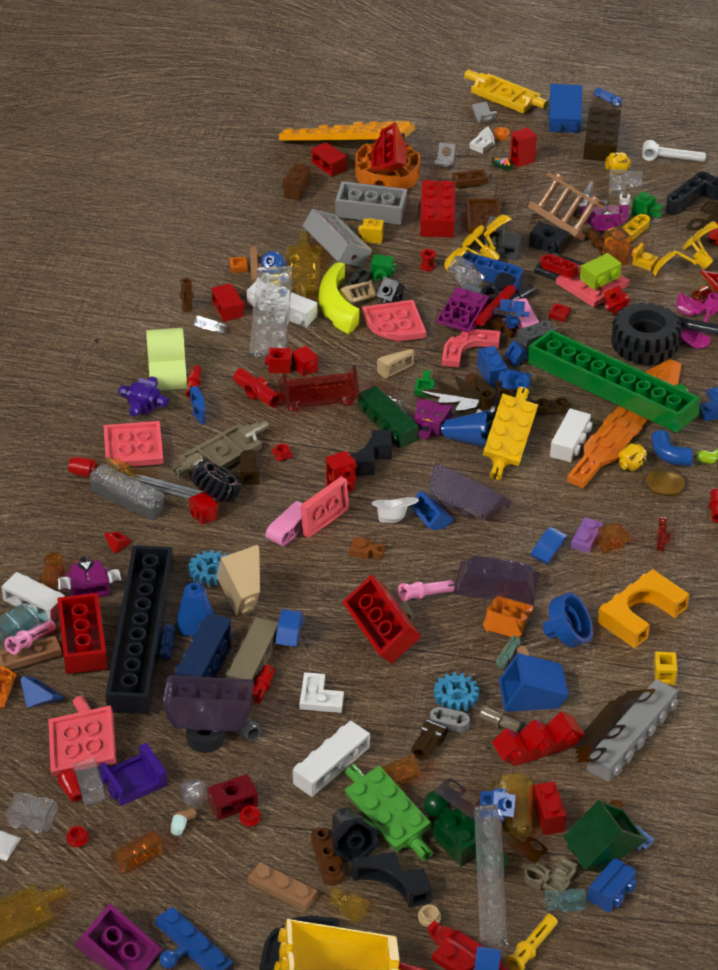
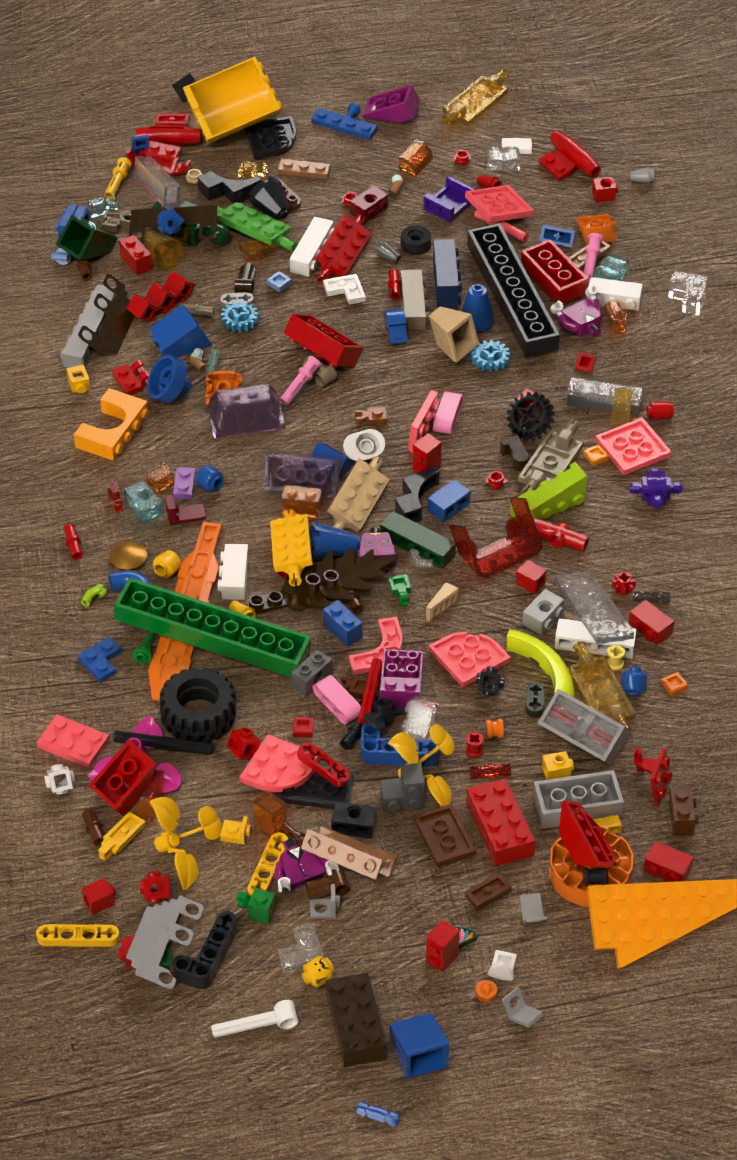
camera: 160 degrees right, 5 degrees up
clear plate [73,757,107,807] -> none
axle [132,473,203,499] -> none
yellowish green brick [146,328,187,390] -> none
blue axle [159,624,175,660] -> none
clear purple windscreen [163,675,254,732] -> none
clear cone [179,779,207,808] -> none
reddish brown pin [180,278,194,312] -> none
red pin [185,365,202,398] -> none
blue slope [190,386,206,425] -> none
medium nougat plate [250,246,264,284] -> none
red brick [265,348,291,374] -> none
tan slope [339,281,377,305] -> none
green brick [370,254,397,282] -> none
yellow plate [464,69,548,113] -> none
blue hips [494,299,530,329] -> none
blue hips [498,369,531,391] -> none
blue tile [504,341,529,366] -> none
blue slope [530,527,567,565] -> none
lime brick [580,253,622,290] -> none
none -> red plate [112,360,150,395]
none -> clear light blue brick [124,480,164,524]
none -> dark red bracket [165,495,206,525]
none -> blue head [196,465,224,492]
none -> yellow cone [229,600,256,618]
none -> medium blue plate [267,271,292,293]
none -> clear orange brick [281,485,322,518]
none -> red plate [315,213,372,285]
none -> tan plate [327,456,389,533]
none -> brick [428,479,471,523]
none -> clear red pin [469,763,511,779]
none -> orange wheel [485,718,504,739]
none -> lime wedge [510,462,587,528]
none -> light grey brick [522,589,565,635]
none -> light orange tile [583,444,609,466]
none -> red gear [612,572,636,596]
none -> red plate [633,748,672,806]

